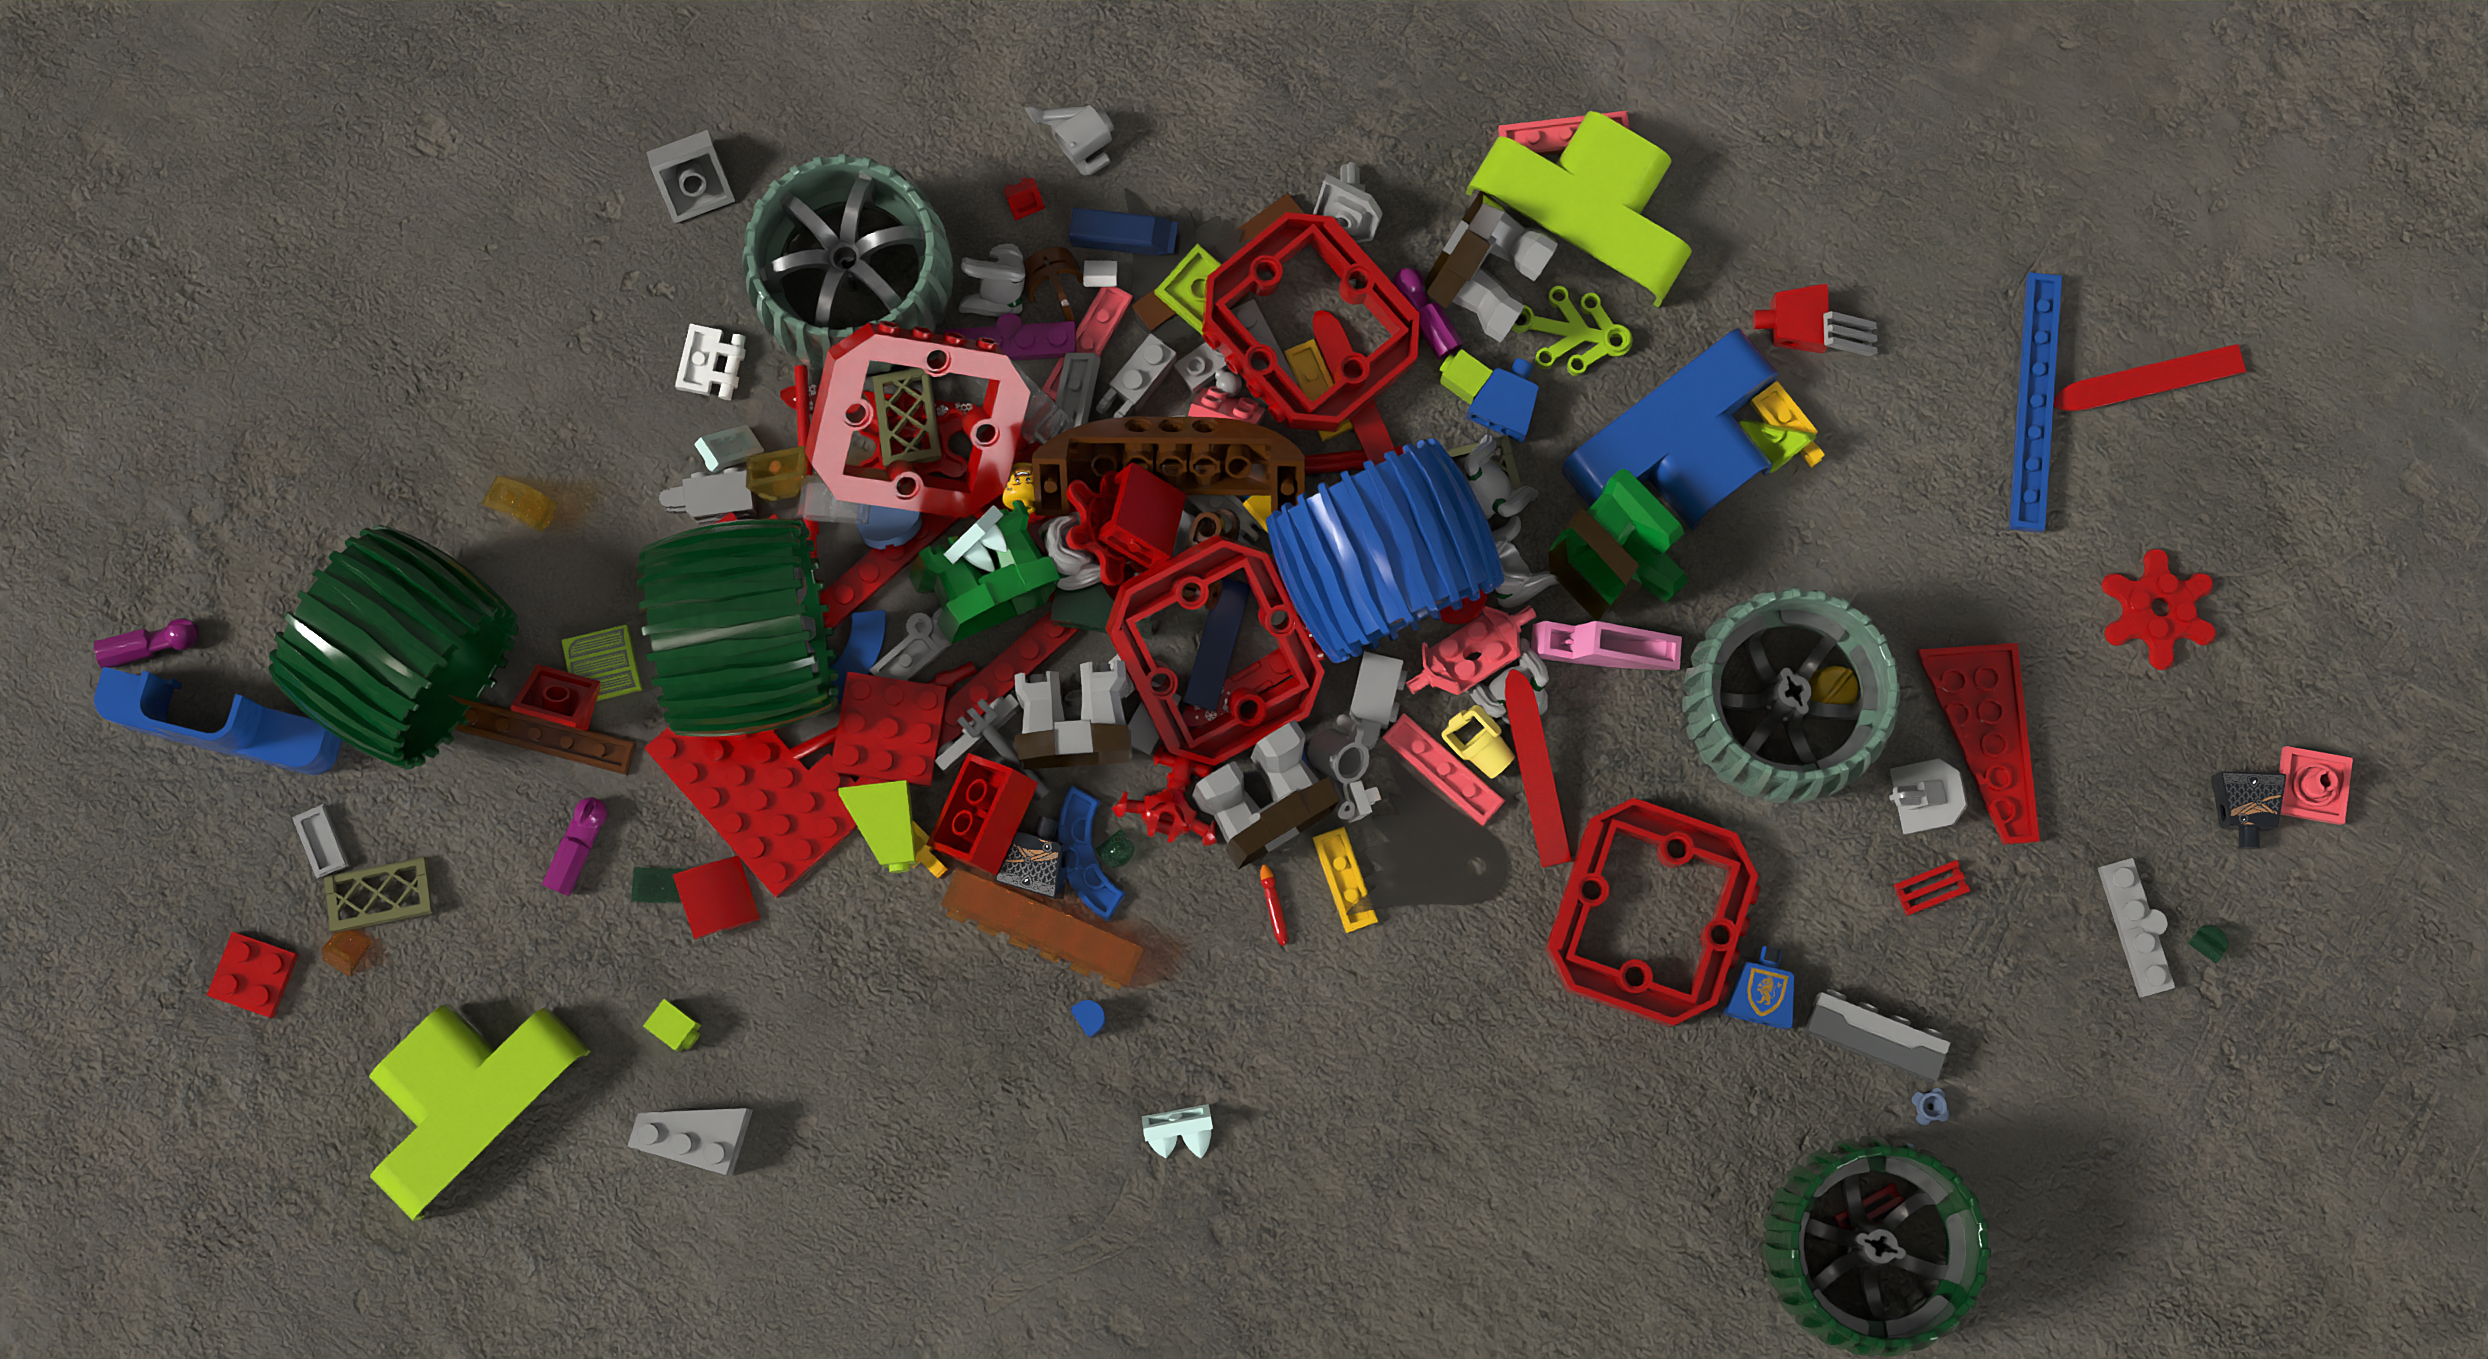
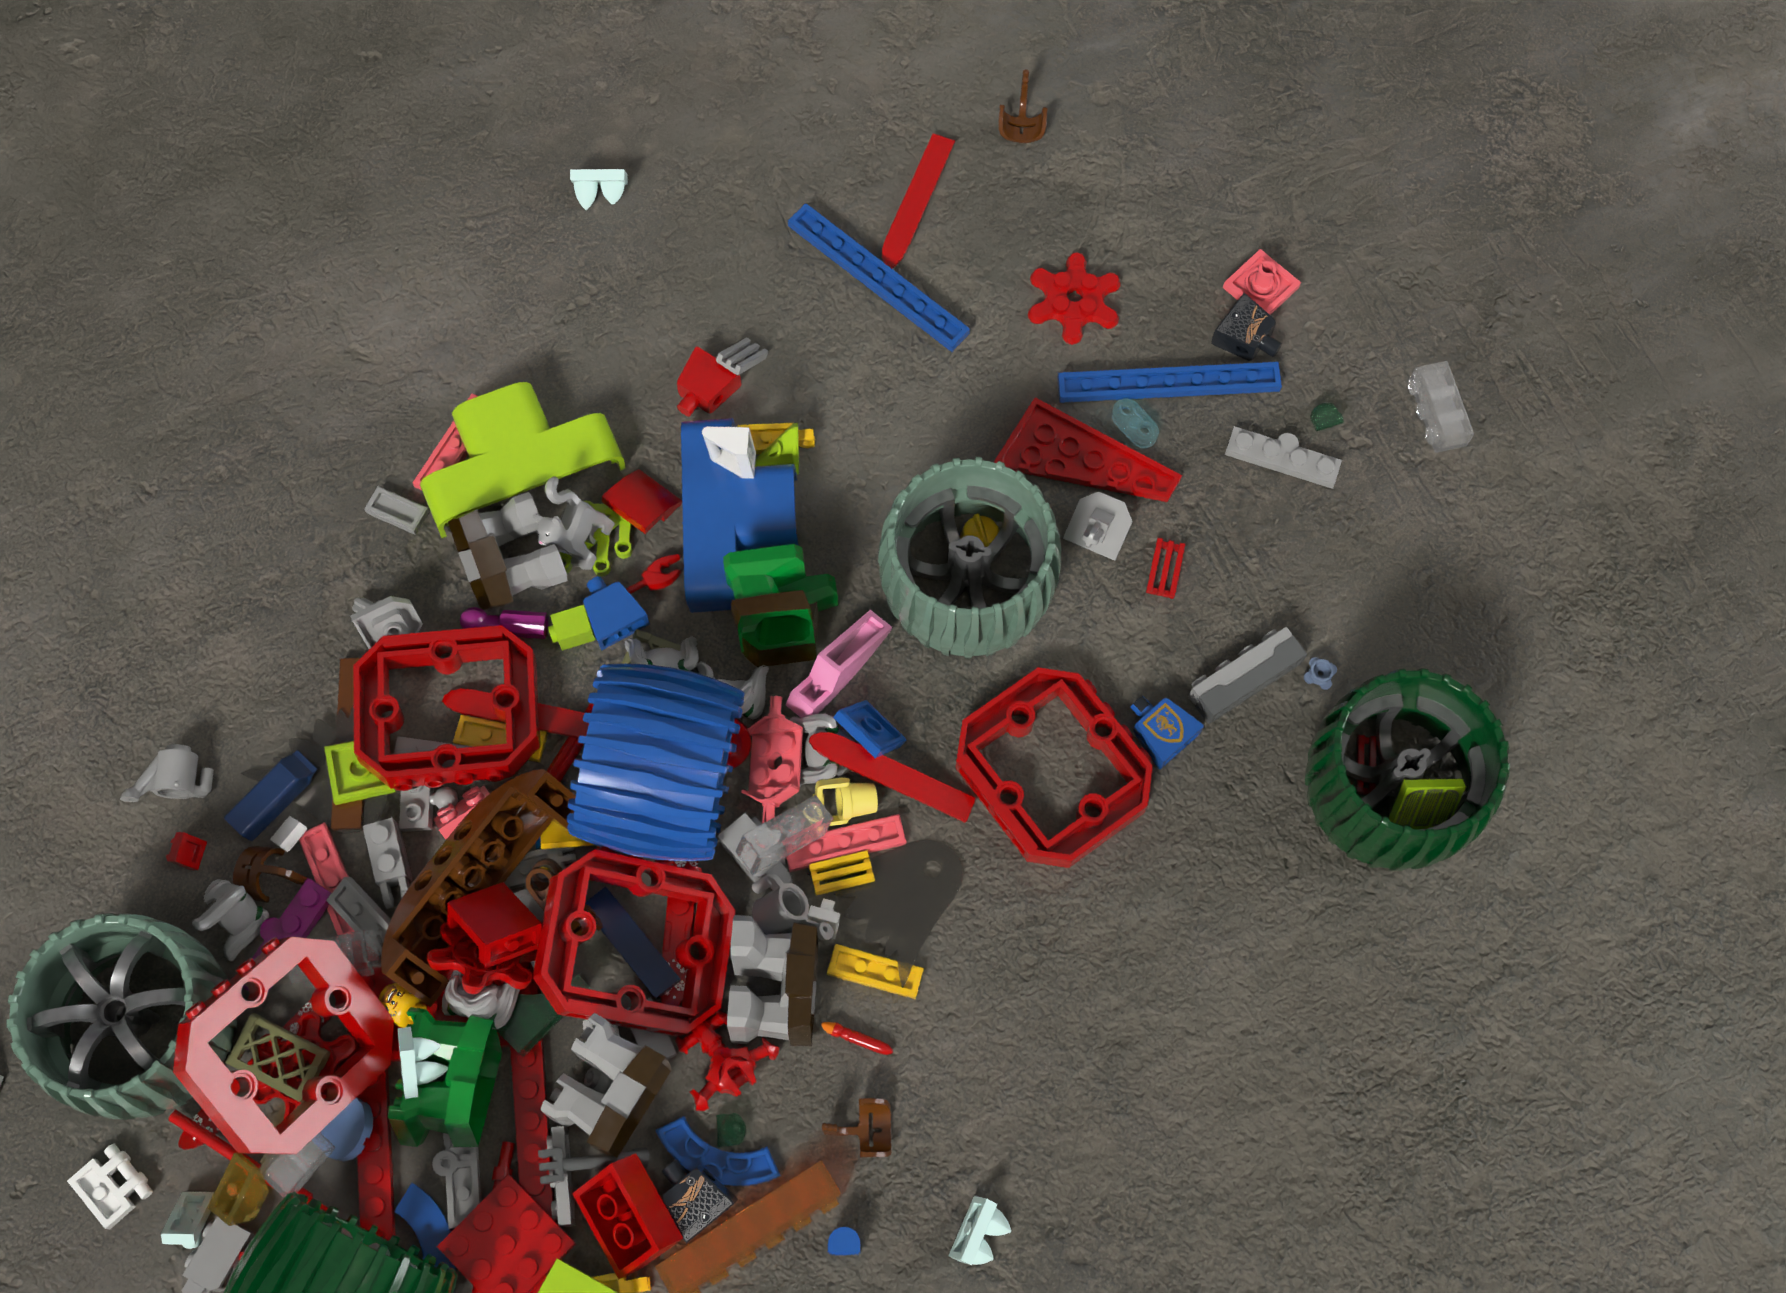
camera: 55 degrees left, 10 degrees down
none -> light grey tile [364,486,430,535]
none -> light grey animal [533,476,615,570]
none -> light aqua tile [570,169,628,210]
none -> red slope [602,469,682,534]
none -> red hand [626,554,681,594]
none -> white tile [702,427,756,479]
none -> clear brick [735,795,833,875]
none -> yellow tile [809,850,875,896]
none -> reddish brown helmet [822,1098,892,1158]
none -> blue tile [833,700,906,758]
none -> reddish brown helmet [999,69,1047,143]
none -> blue plate [1057,362,1282,403]
none -> clear light blue plate [1112,398,1159,448]
none -> lime tile [1389,779,1466,829]
none -> clear brick [1408,361,1474,453]

